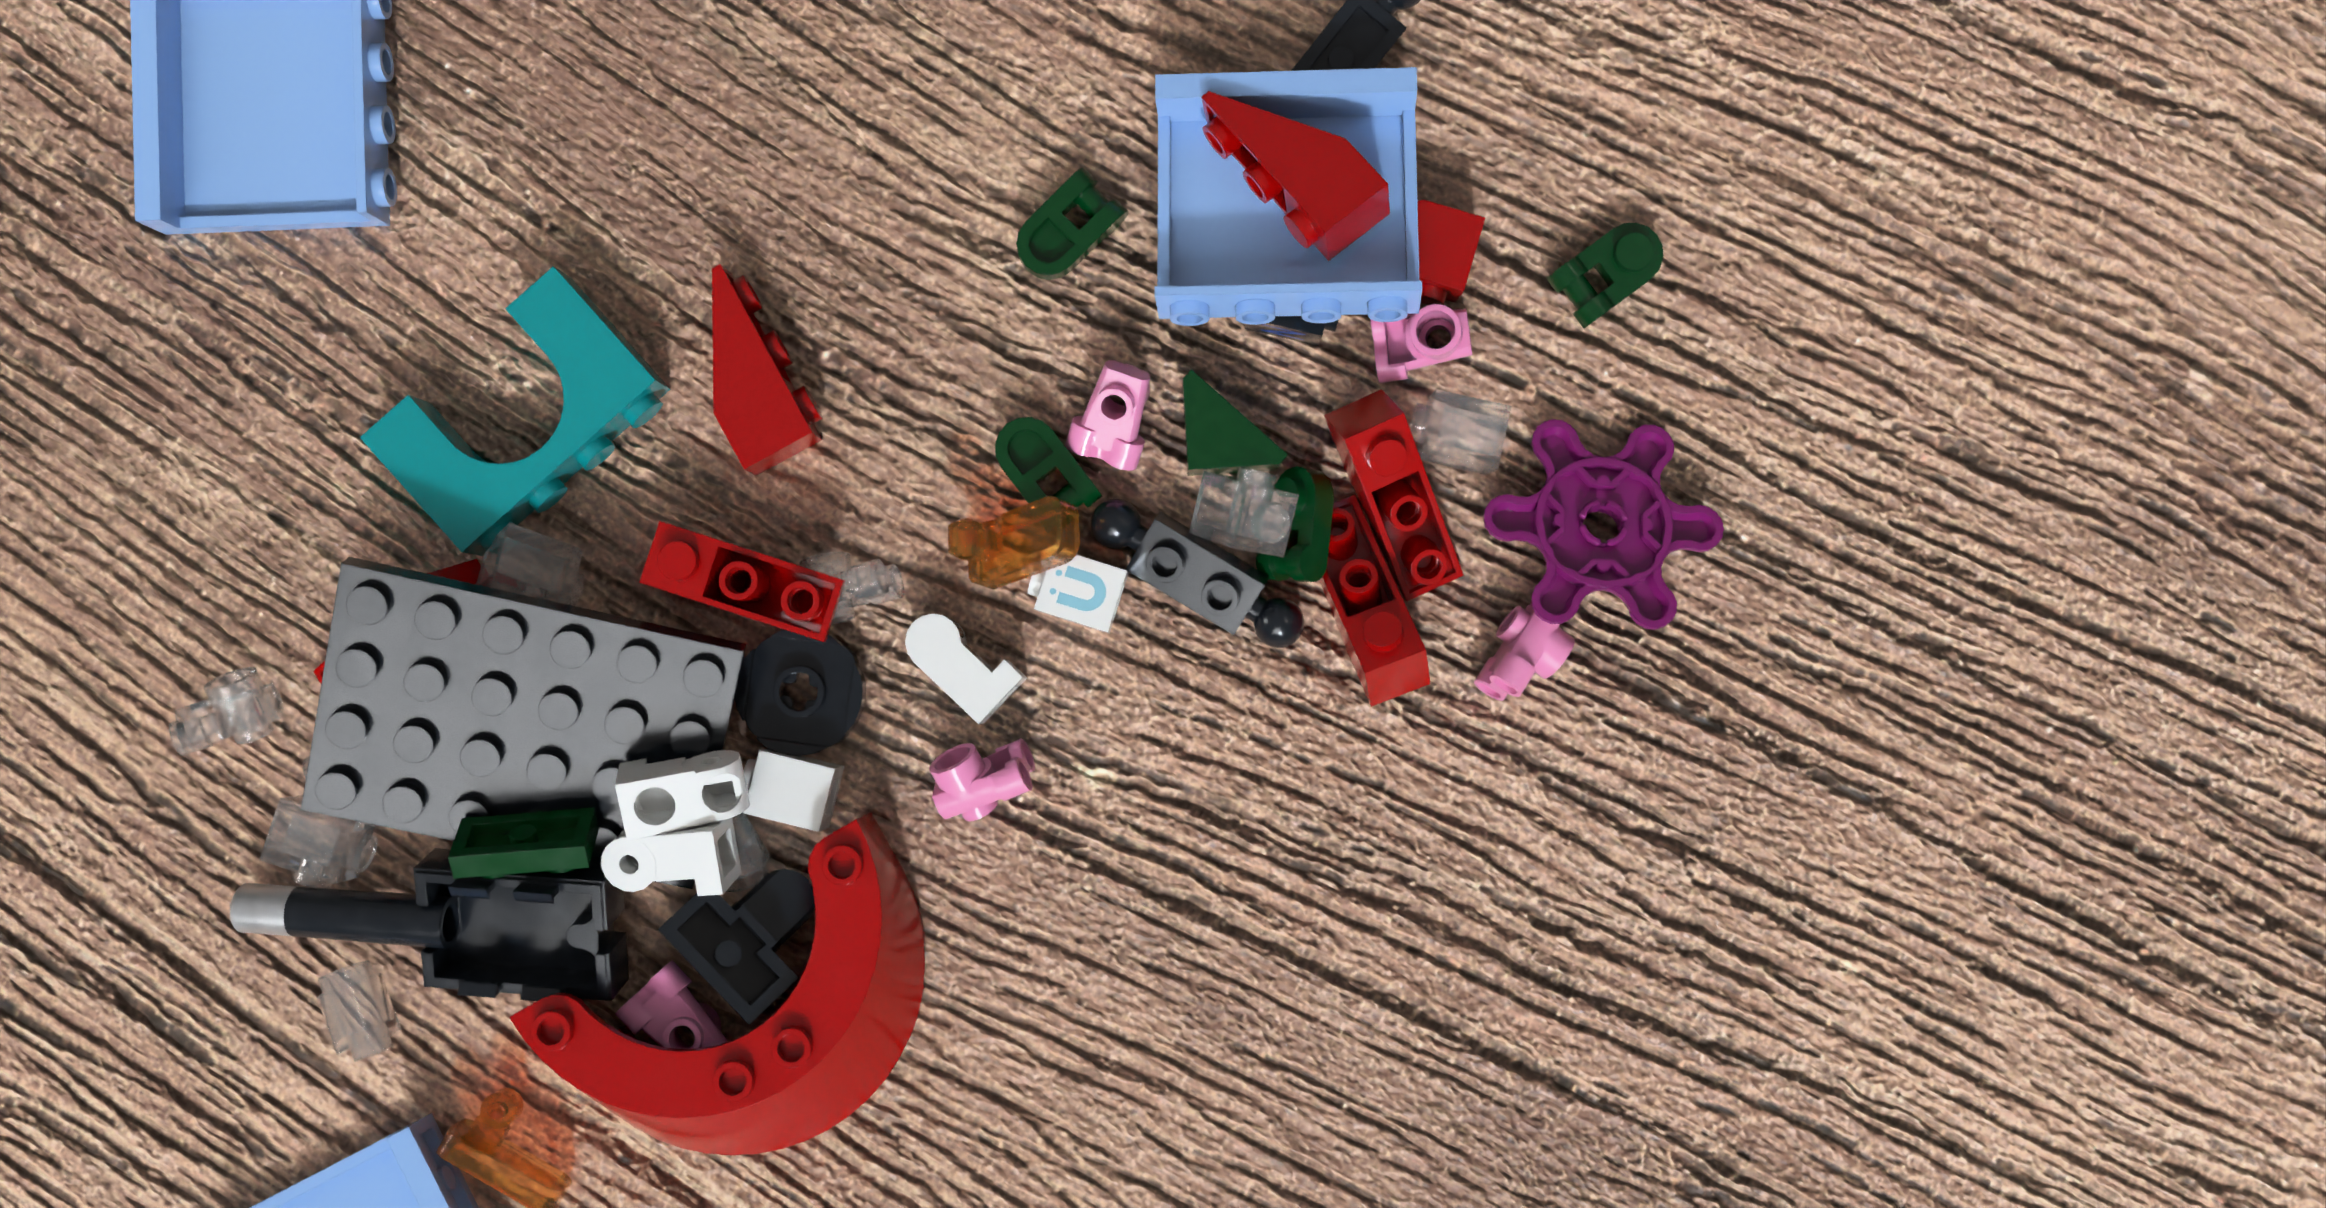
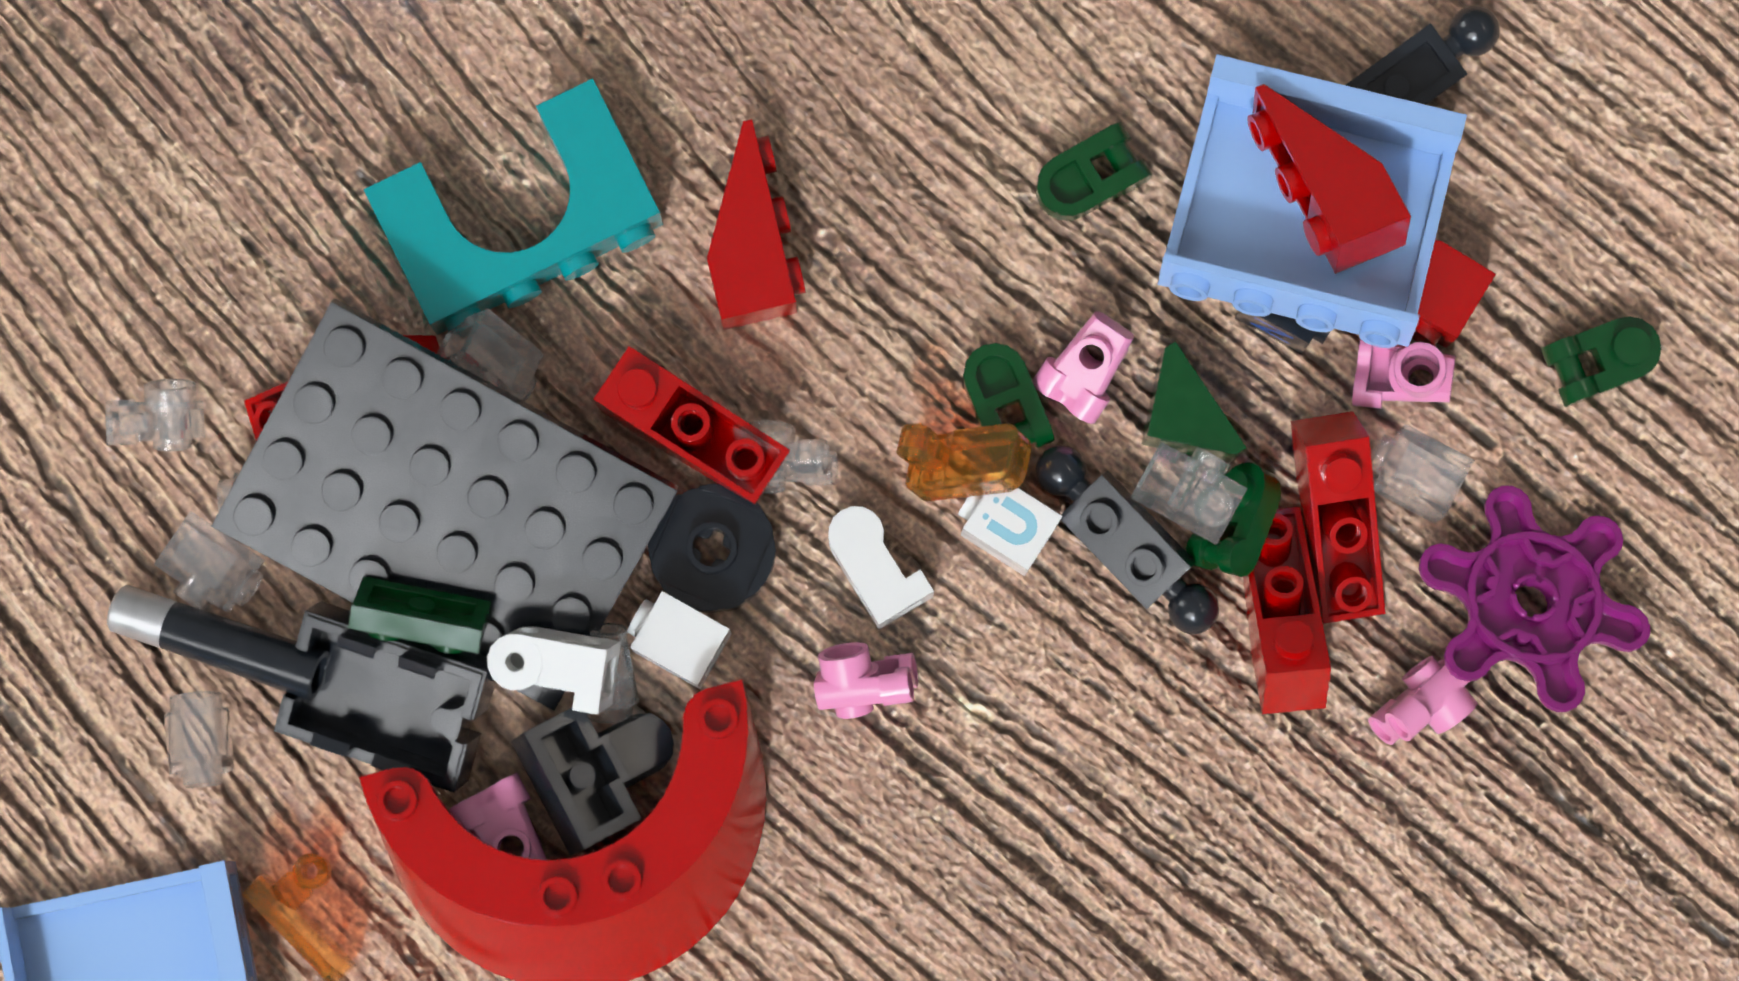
camera: 10 degrees right, 5 degrees down
white leg [615,750,750,841] -> none

